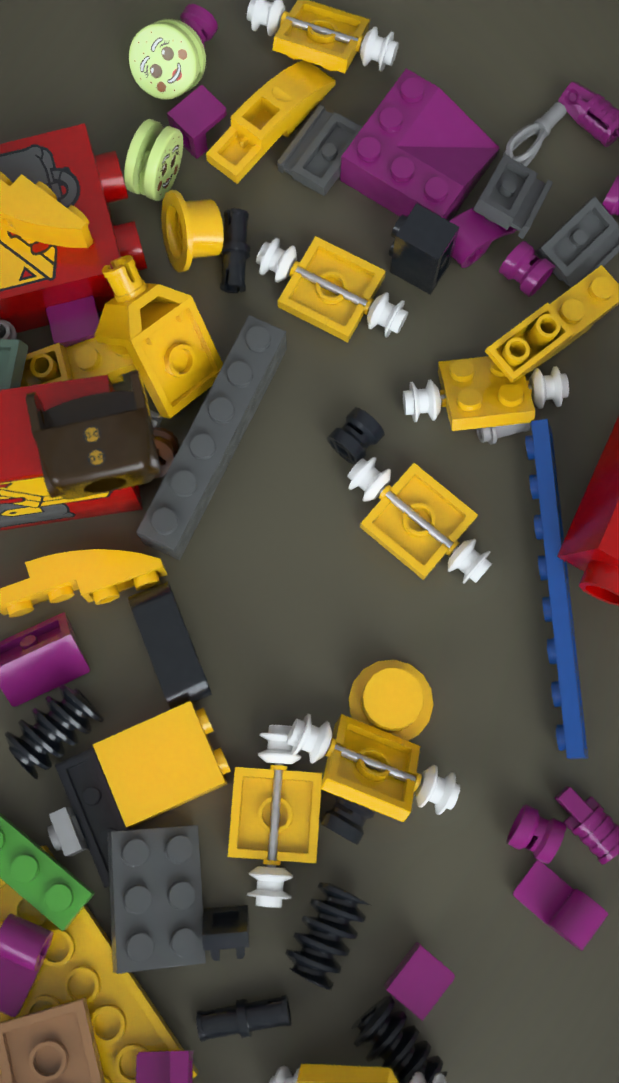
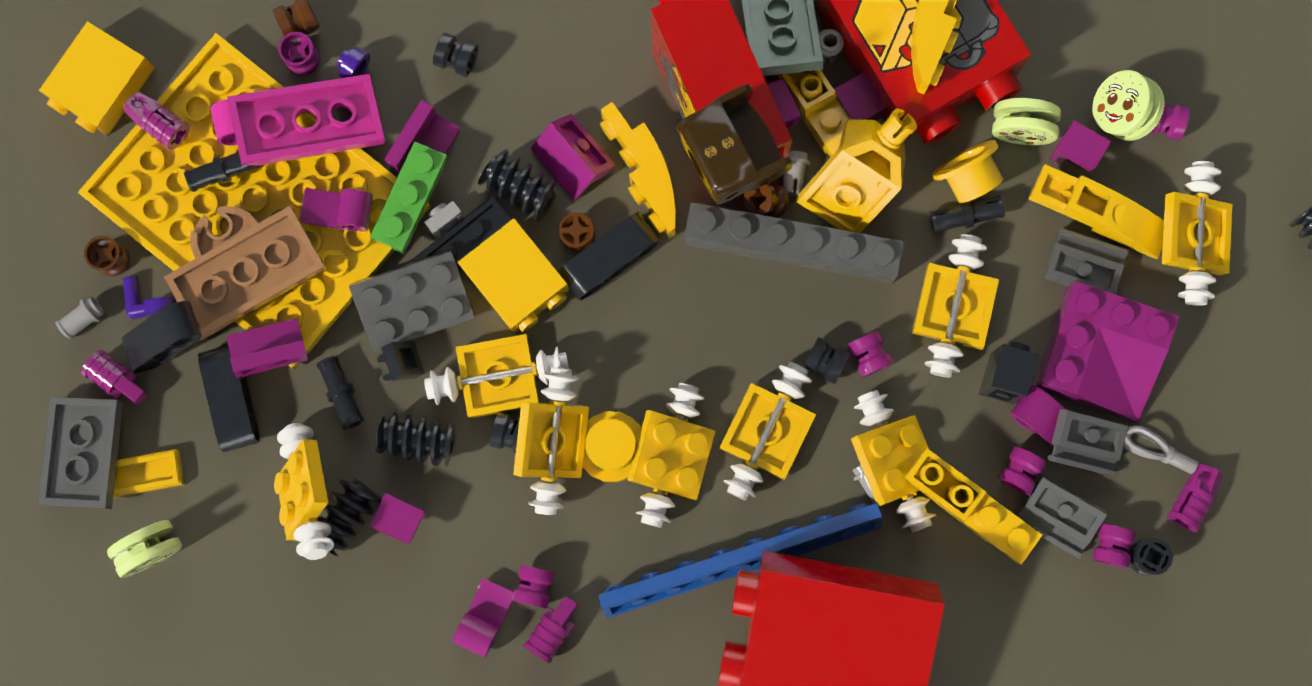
camera: 80 degrees right, 5 degrees up
none -> reddish brown wheel [558,212,595,253]
none -> yellow plate [627,383,715,528]
none -> magenta wheel [847,330,895,378]

